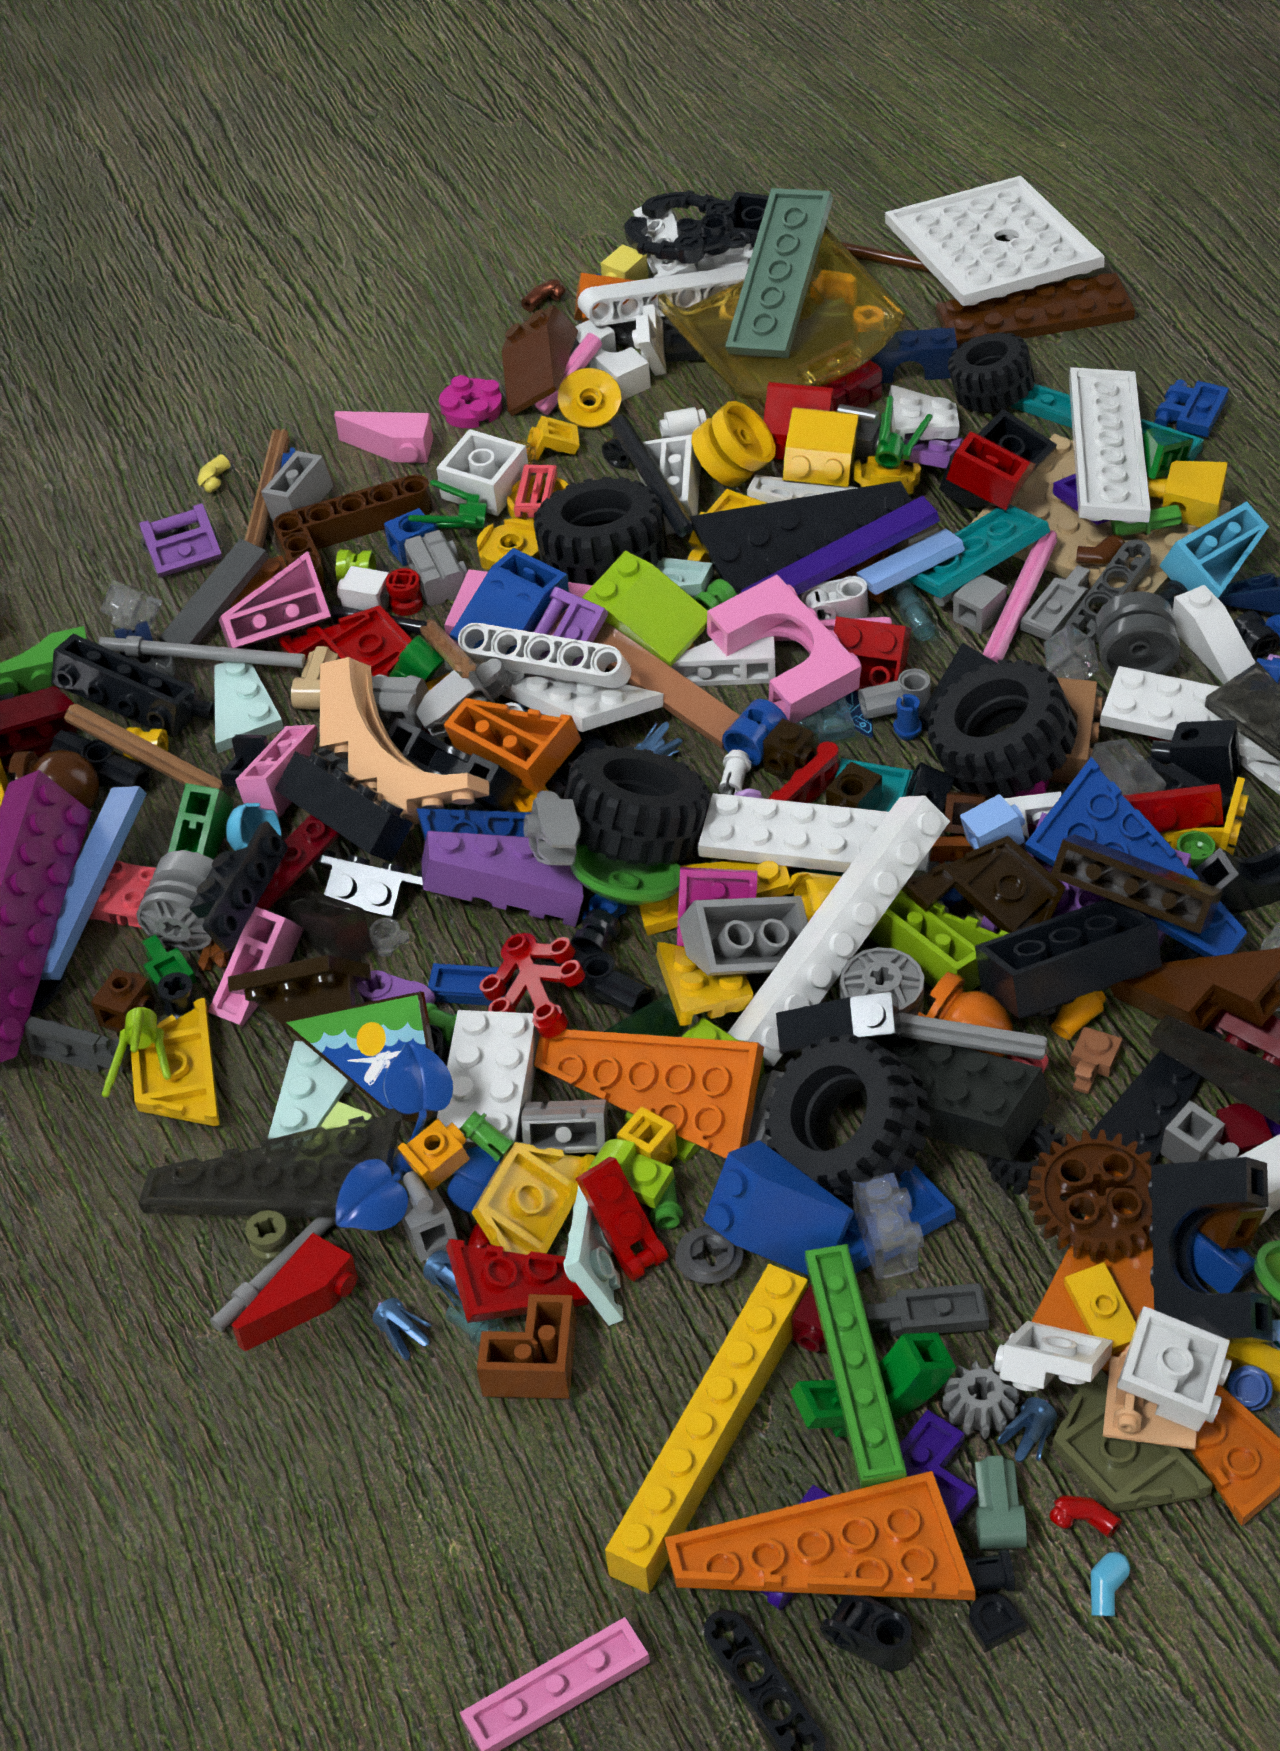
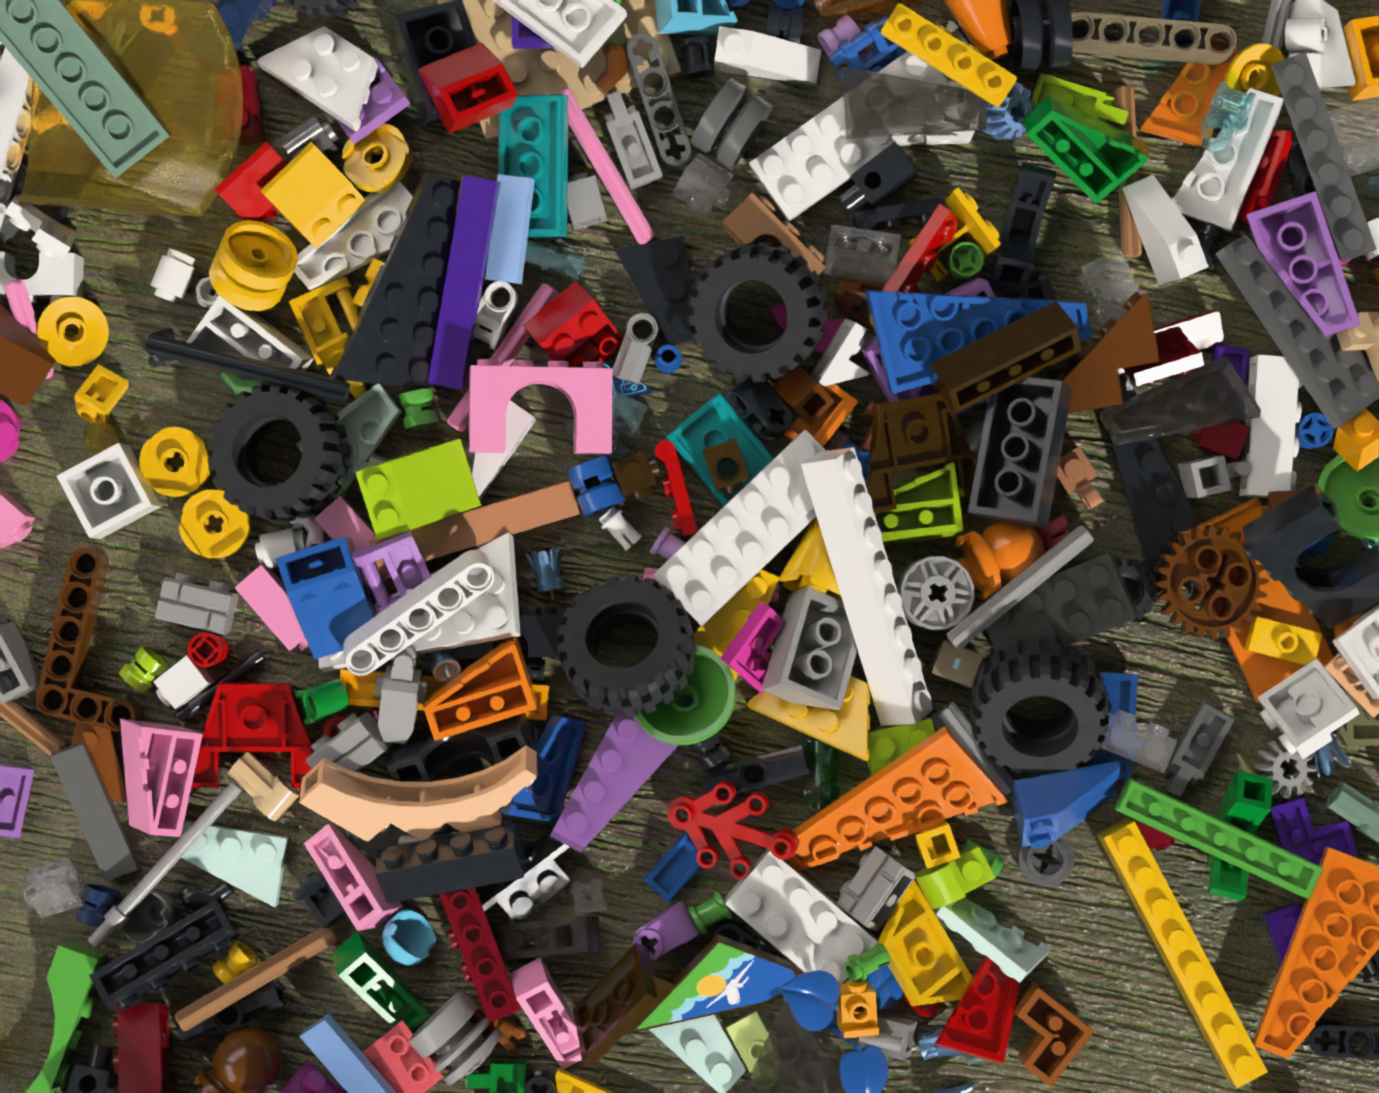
camera: 60 degrees left, 40 degrees up
black bracket [189,822,288,952] -> none
blue brick [384,508,439,566] -> none
green plant [408,479,487,530] -> none
medium nougat axle [420,619,476,679] -> none
coral tile [514,464,557,518] -> none
light grey hinge [524,790,581,866] -> none
red plate [575,1157,669,1281] -> none
black slope [776,992,902,1054] -> none
green plant [875,395,933,468] -> none
light blue brick [960,794,1025,850] -> none

